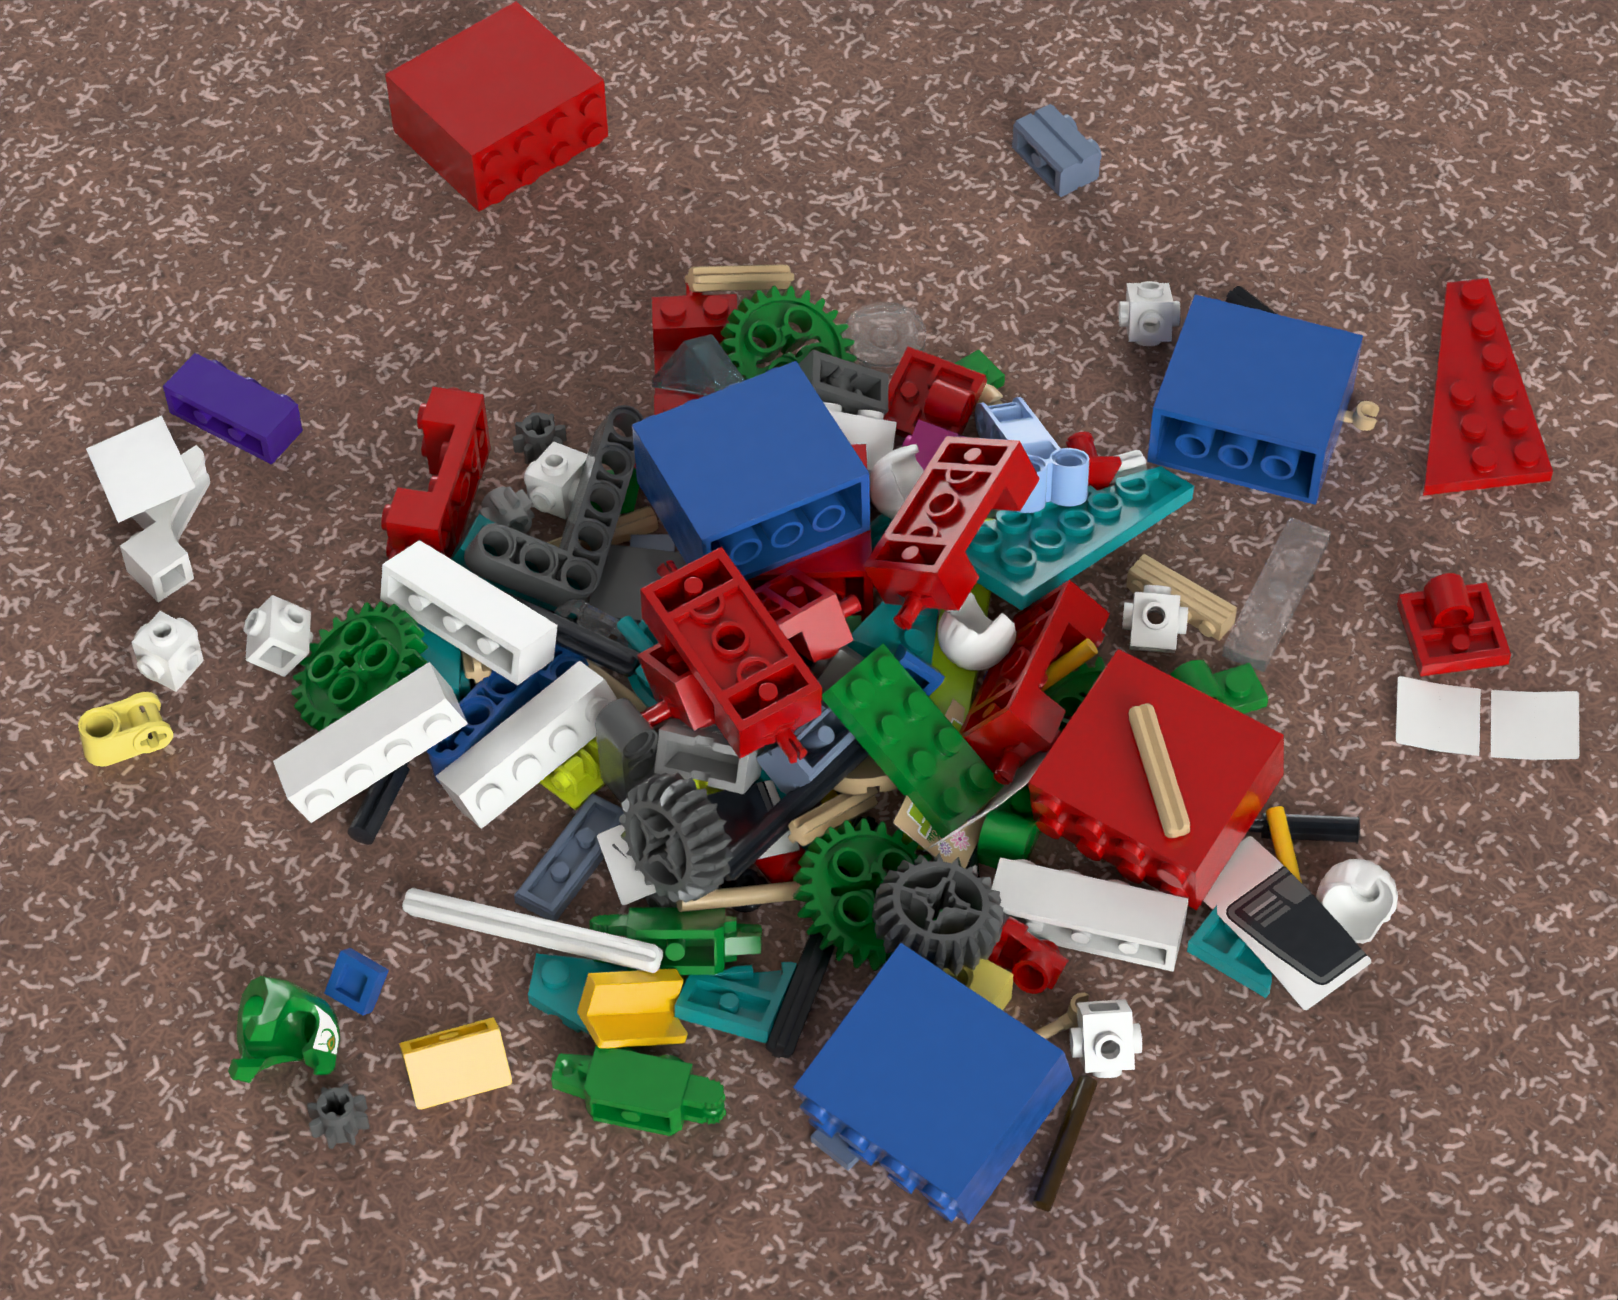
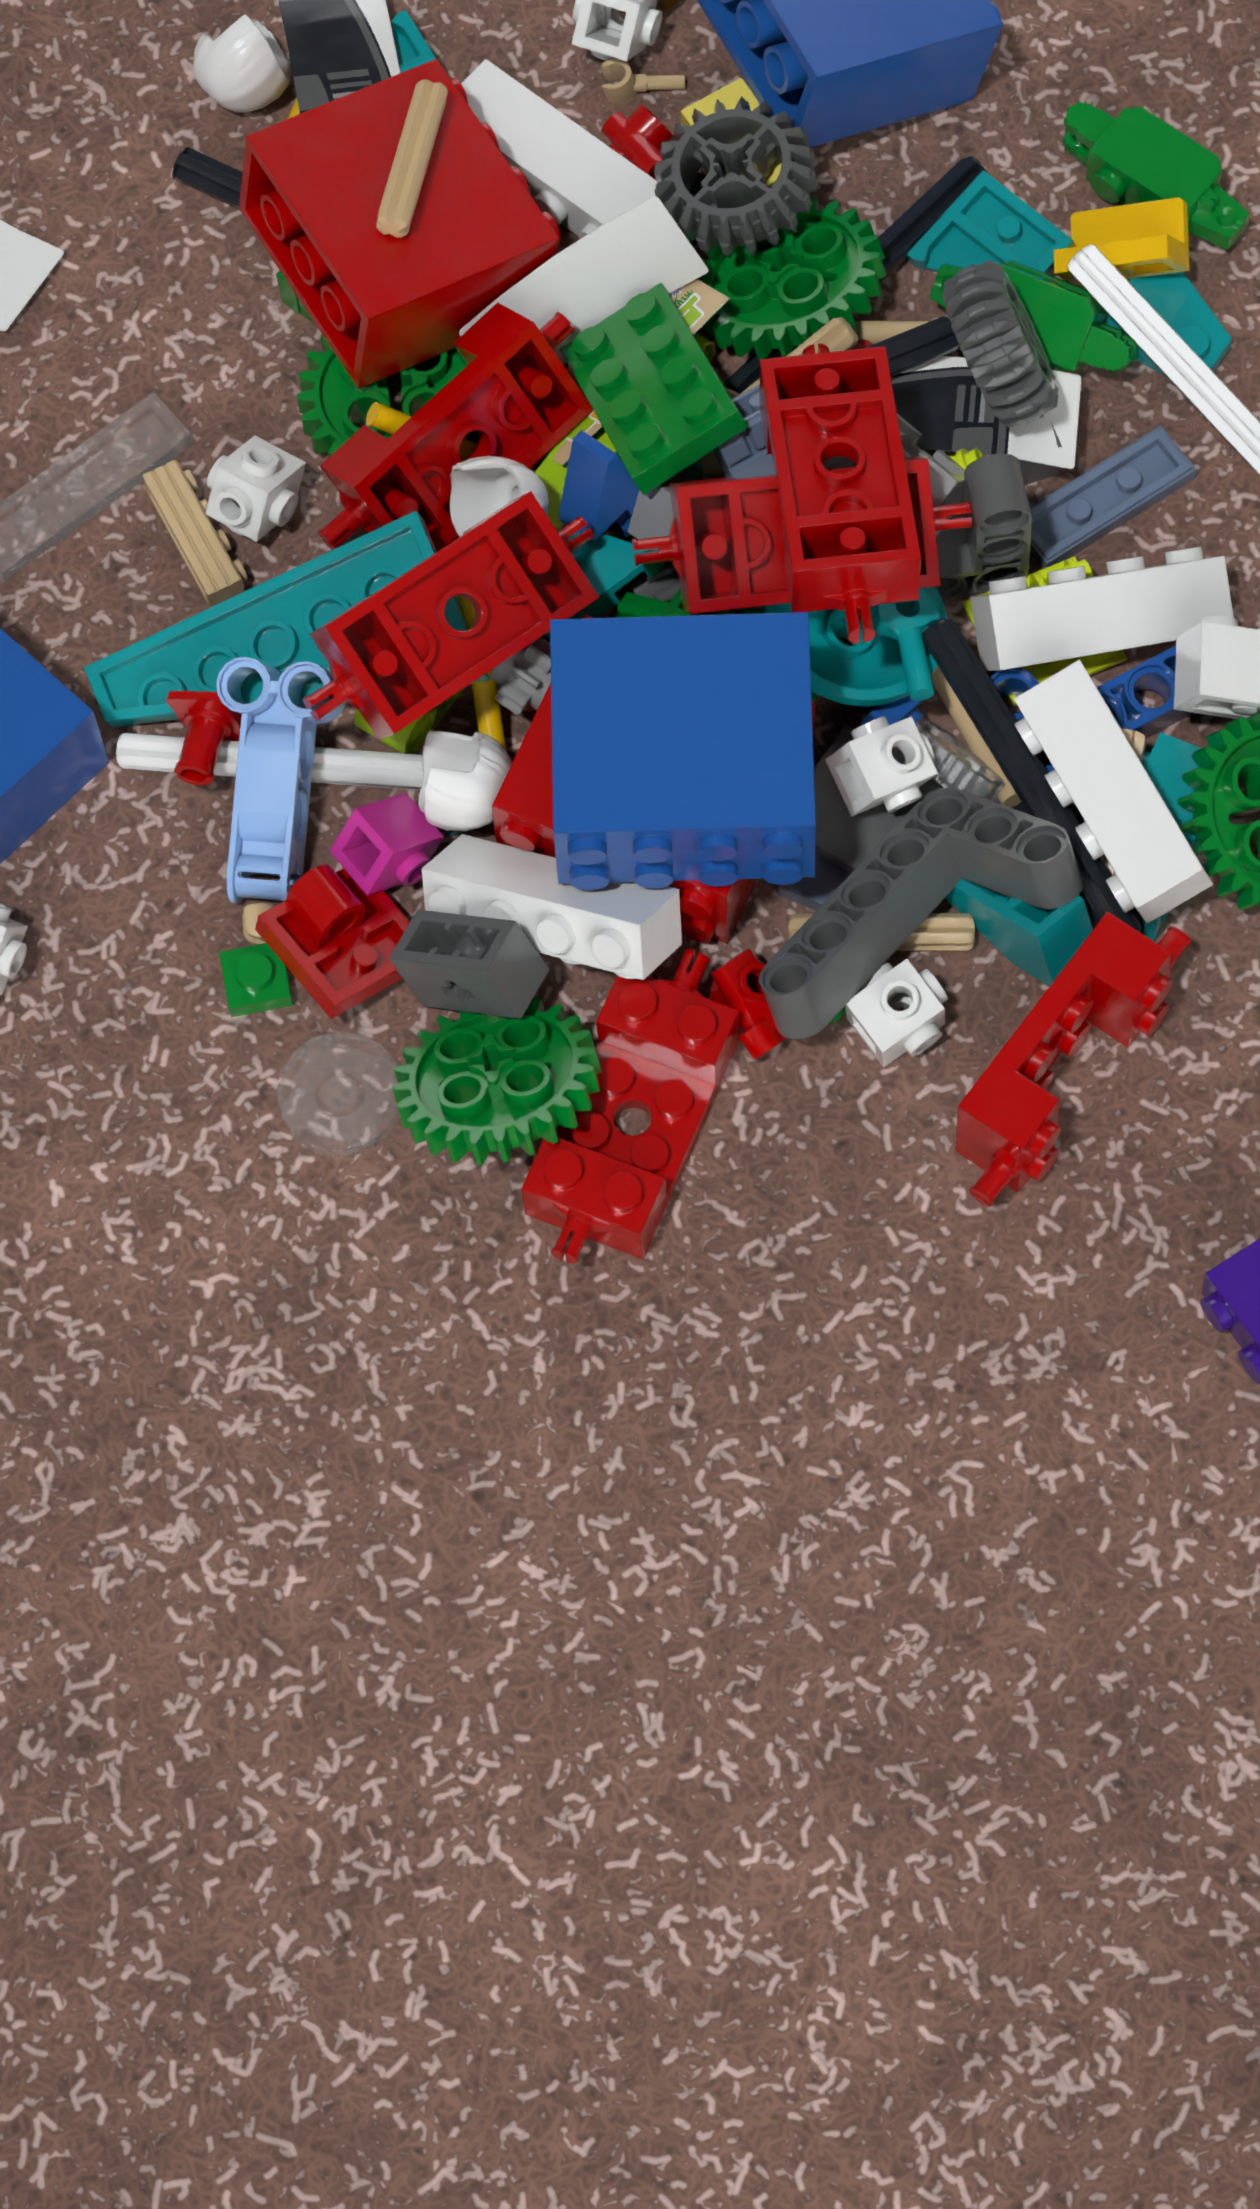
camera: 150 degrees left, 15 degrees up
red brick [385,1,608,212] -> none
light grey gear [478,486,535,534] -> none
dark grey gear [512,412,567,464] -> none
clear light blue slope [652,334,745,396] -> none
tan axle [685,264,794,292] -> none
green plate [1170,660,1269,714] -> none
none -> white brick [825,716,938,817]

